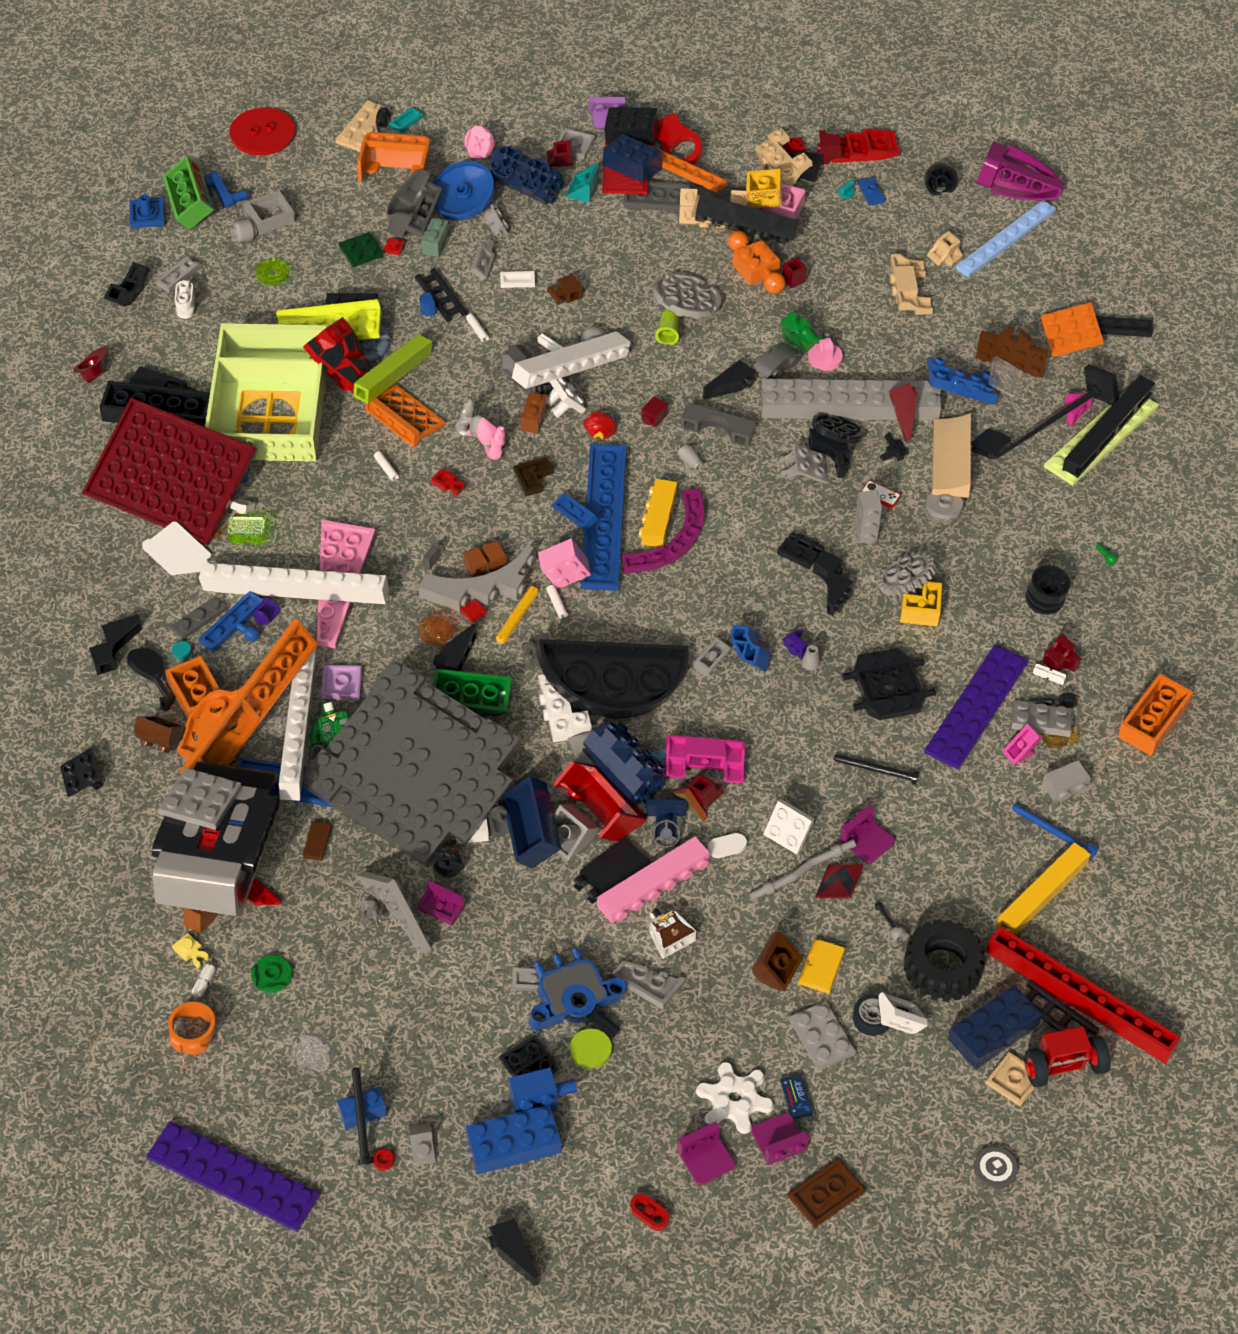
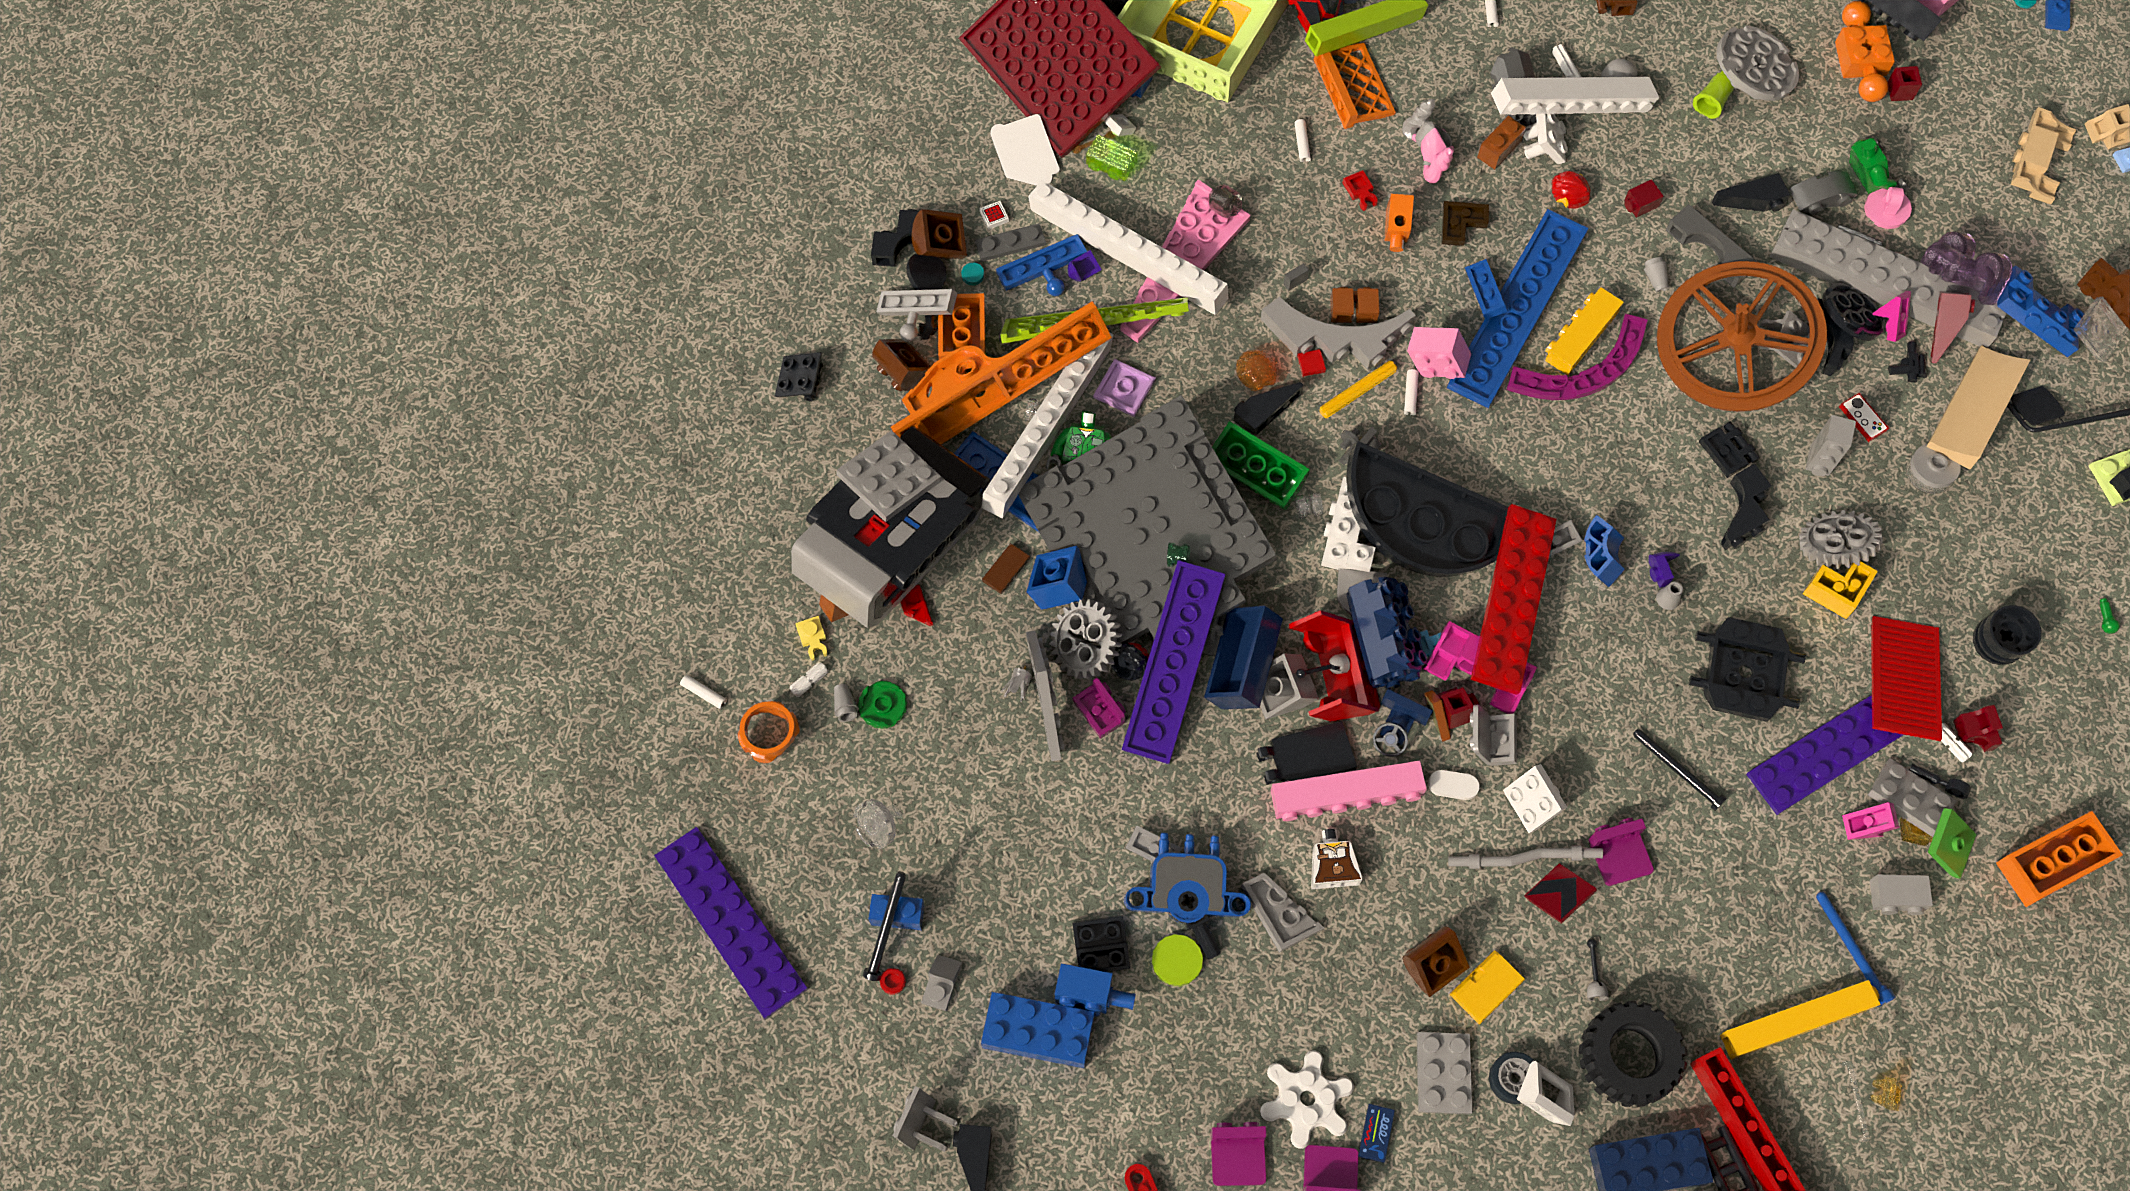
camera: 30 degrees right, 15 degrees up
none -> white piece [680,674,727,710]
none -> light grey cone [834,684,859,722]
none -> light grey plate [876,289,957,342]
none -> light grey plate [893,1086,958,1152]
none -> reddish brown brick [912,209,967,259]
none -> tile [980,201,1009,230]
none -> lime wing [1001,297,1189,343]
none -> blue slope [1026,546,1087,610]
none -> light grey gear [1049,599,1122,679]
none -> dark purple plate [1121,560,1225,764]
none -> clear green wheel [1167,542,1190,567]
none -> clear smoke head [1209,184,1242,218]
none -> clear wheel [1295,492,1323,519]
none -> hinge [1296,654,1350,678]
none -> orange torso [1385,194,1414,252]
none -> red plate [1470,504,1557,695]
none -> light grey bracket [1470,705,1517,766]
none -> dark orange wheel [1657,261,1827,412]
none -> clear yellow tile [1870,1077,1902,1111]
none -> red window [1871,616,1942,741]
none -> dark pink slope [1872,291,1911,342]
none -> clear purple piece [1921,231,2012,305]
none -> bright green plate [1928,808,1976,879]

